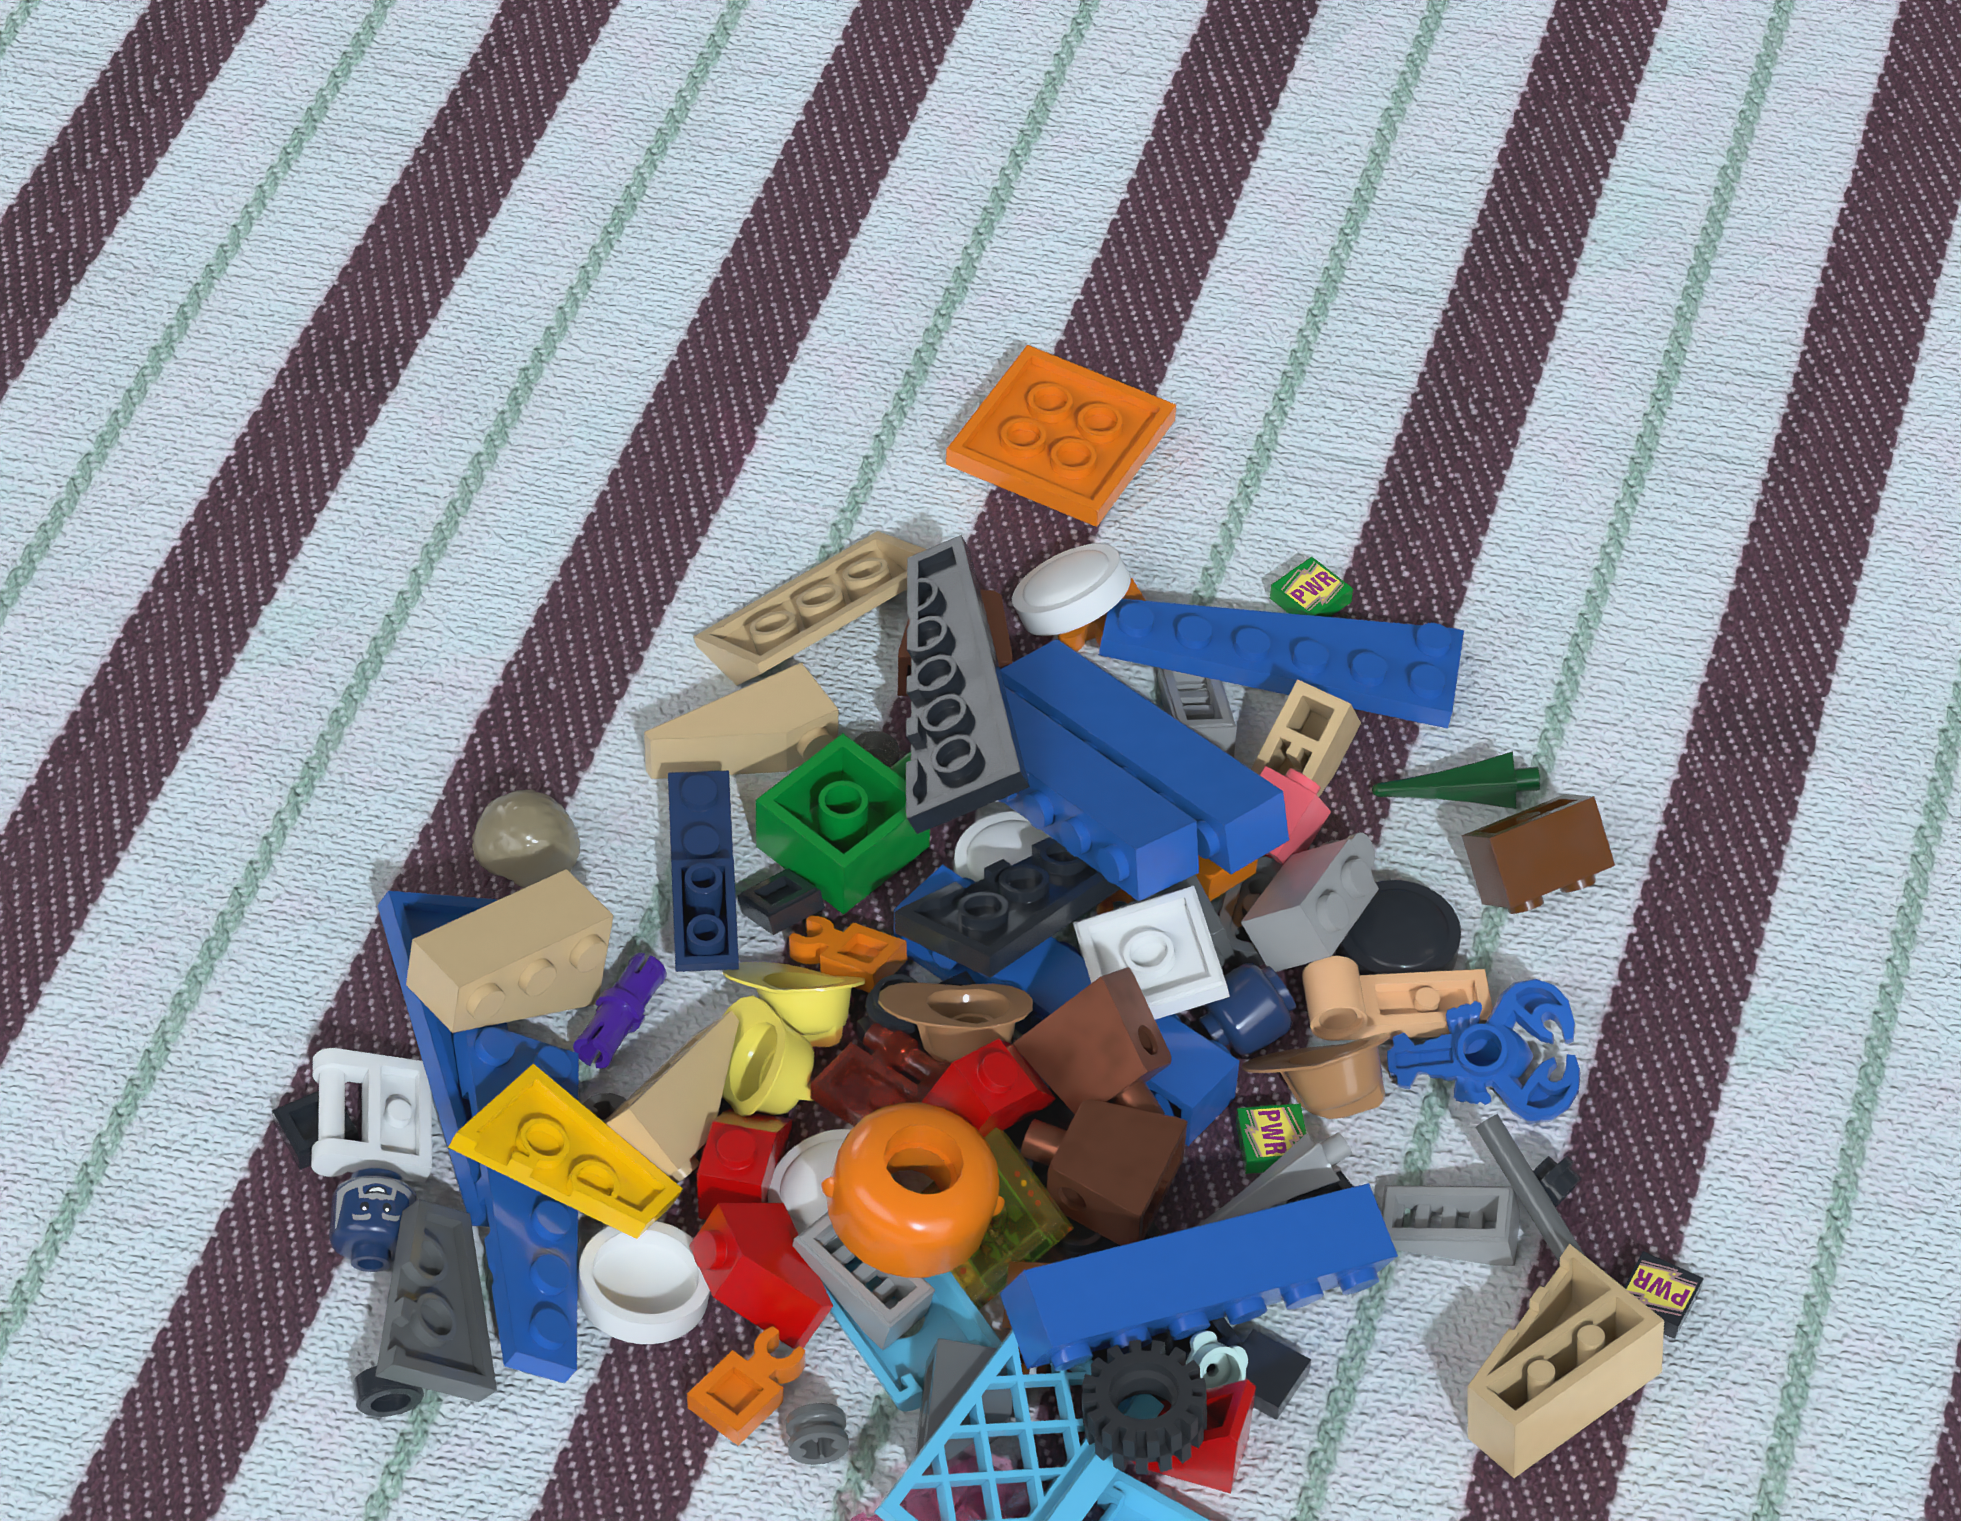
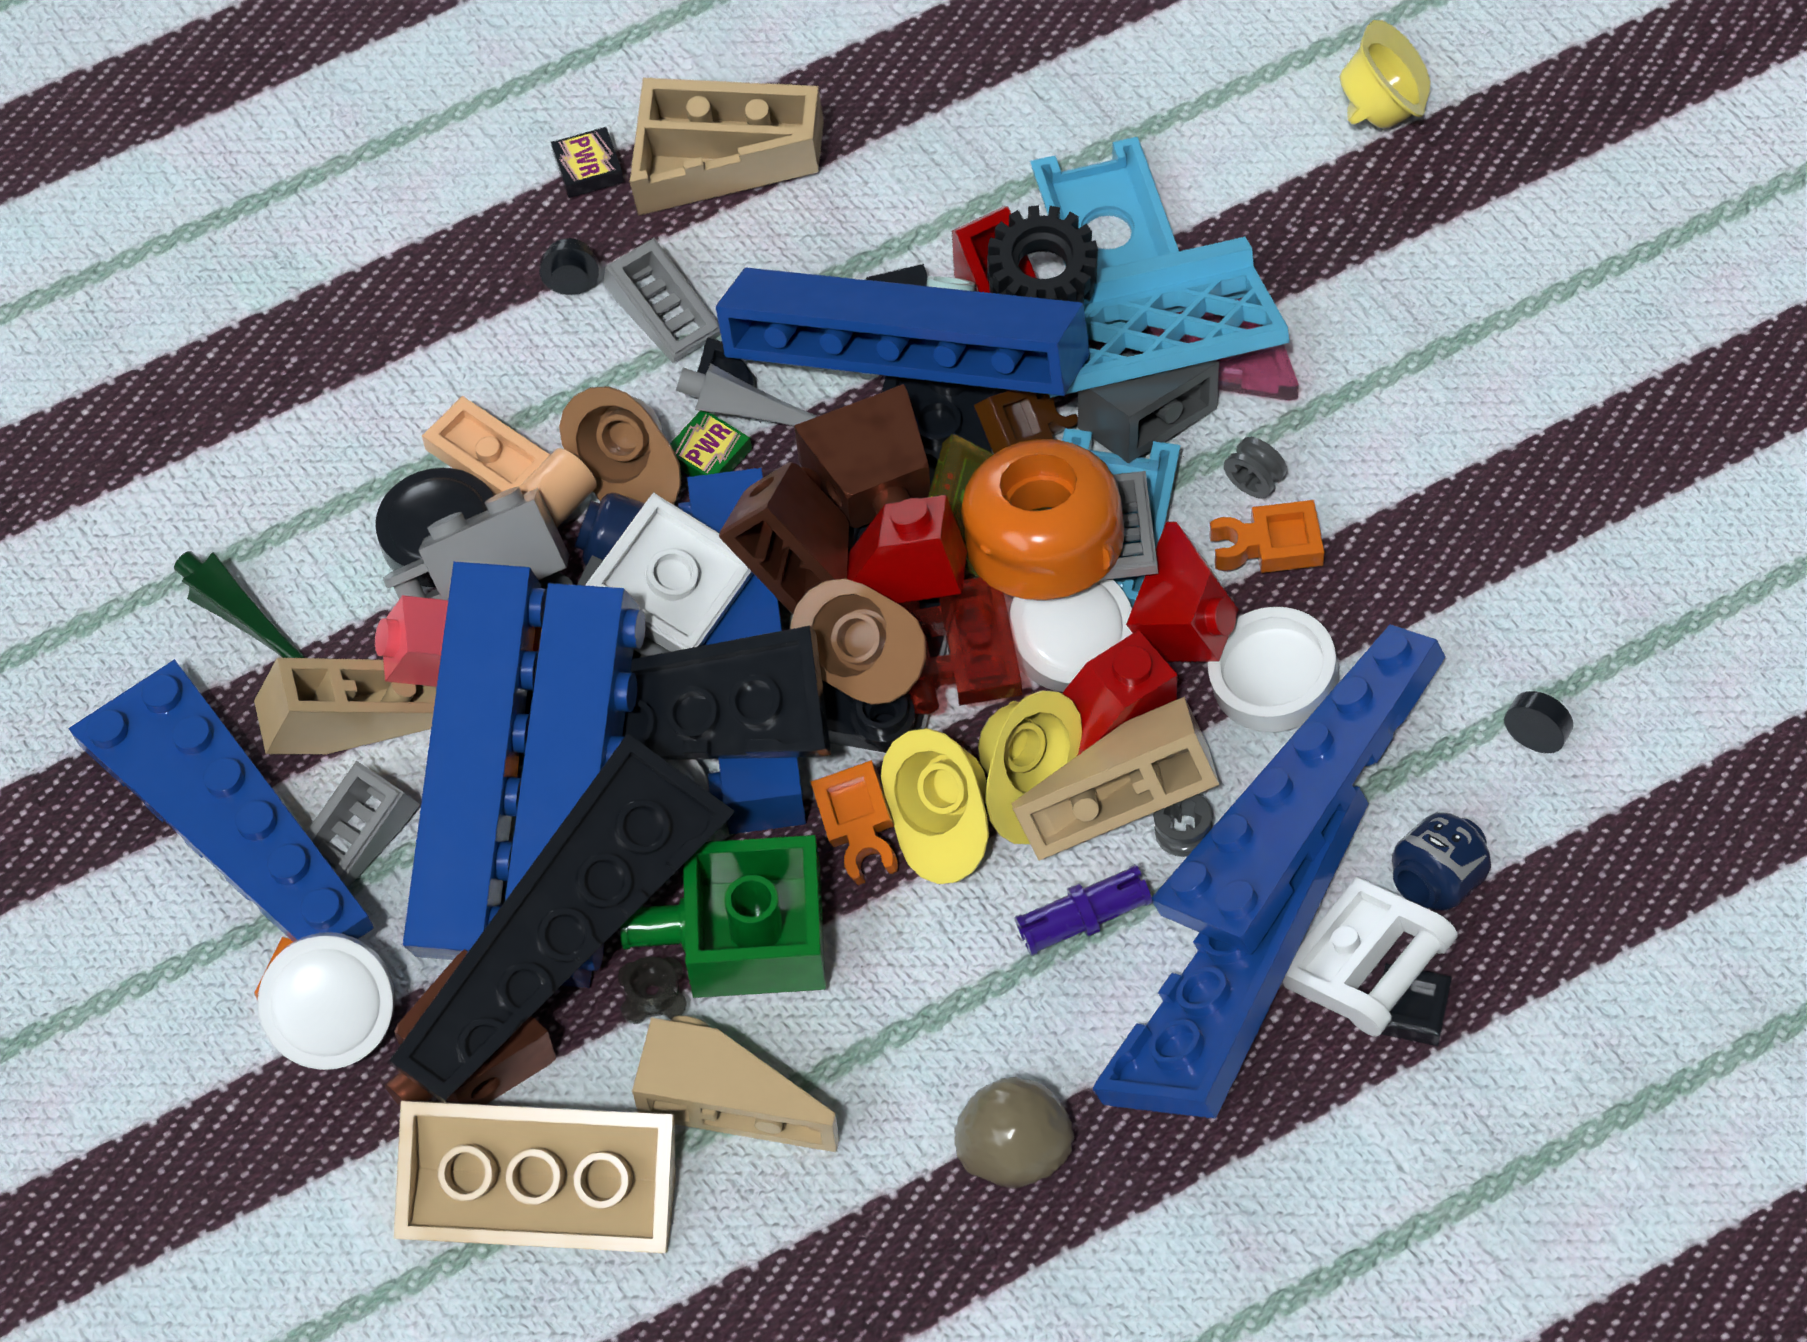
camera: 130 degrees left, 10 degrees up
dark grey wing [375,1199,497,1402] -> none
tan wedge [406,869,614,1033] -> none
yellow wing [448,1063,683,1239] -> none
dark blue slope [668,770,739,972] -> none
black tile [737,869,825,935] -> none
orange plate [946,345,1176,527] -> none
tile [1269,557,1353,617] -> none
blue animal [1387,979,1581,1124] -> none
reddish brown brick [1461,794,1615,914] -> none
dark grey bar [1475,1114,1585,1264] -> none

